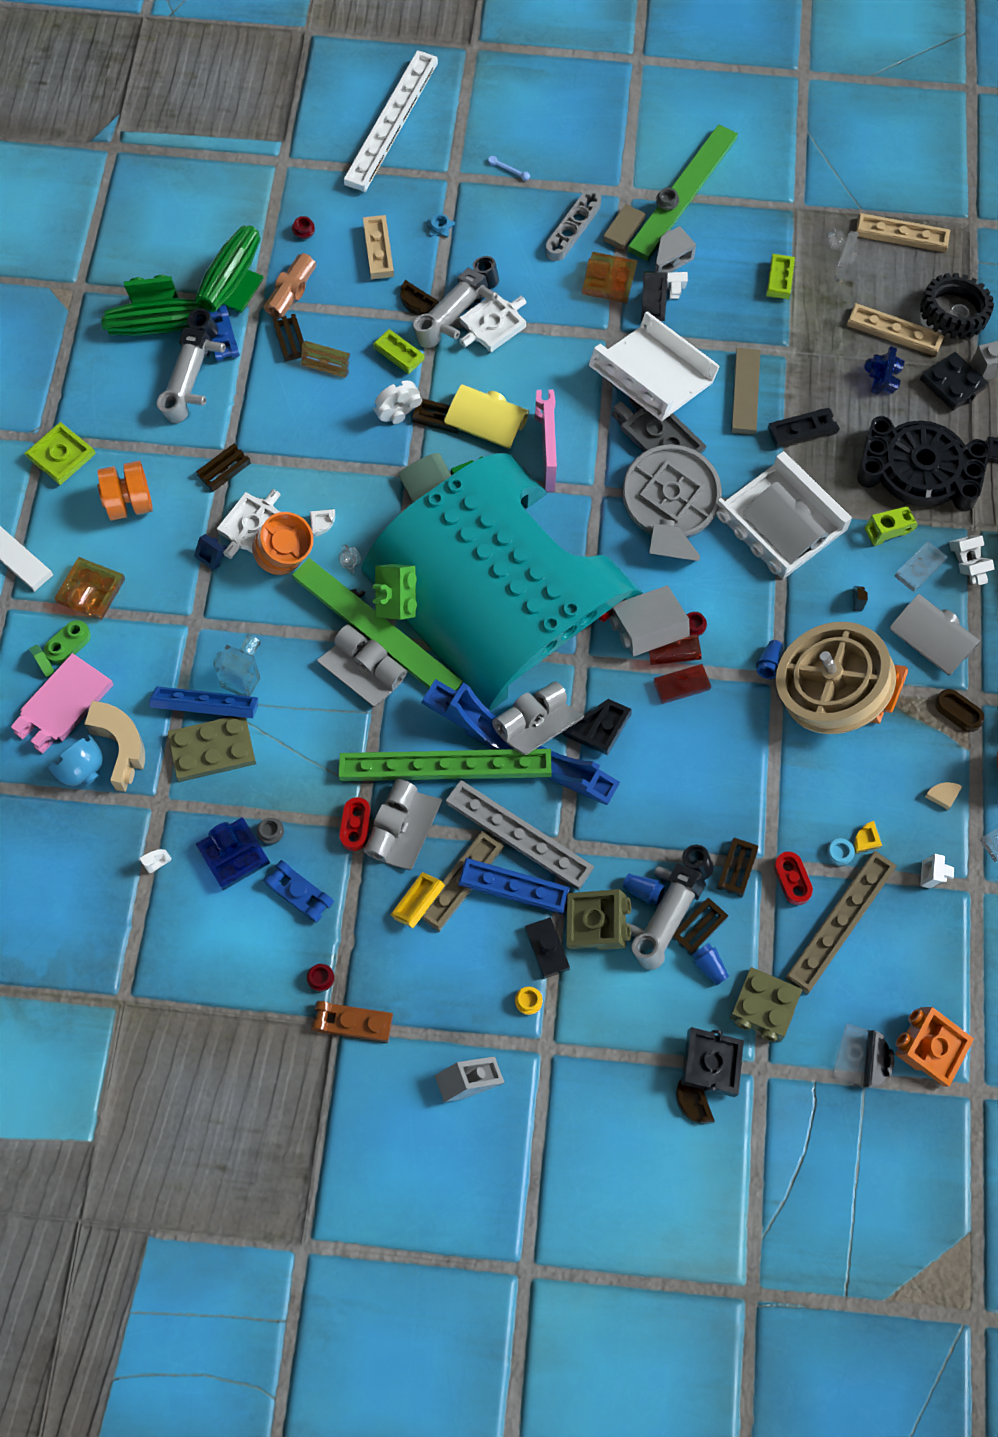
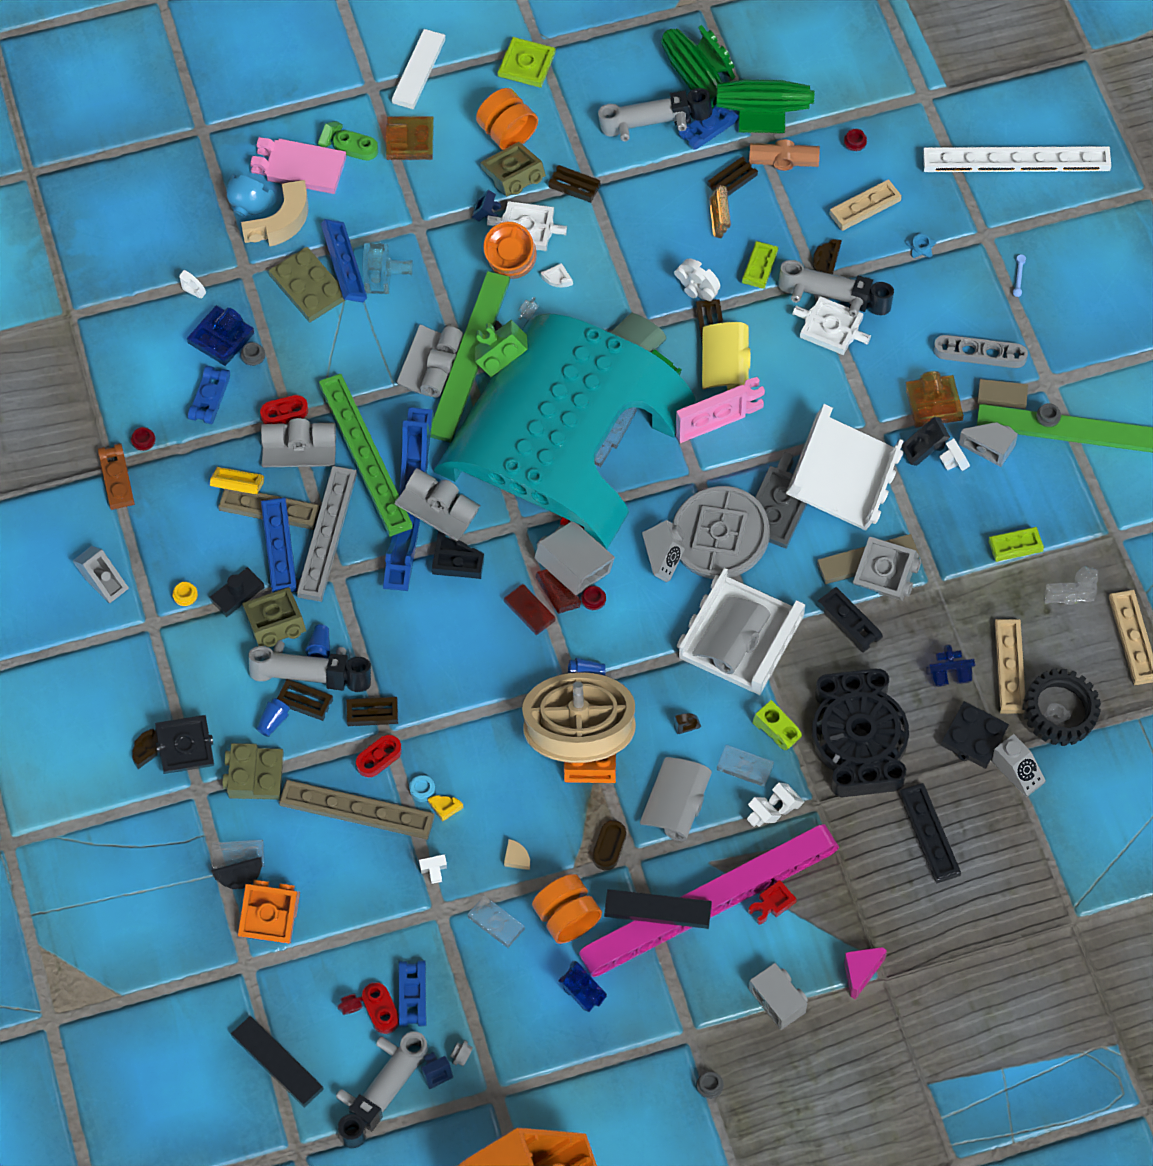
camera: 70 degrees right, 5 degrees down
none -> olive plate [480,142,546,197]
none -> light grey plate [853,536,921,601]

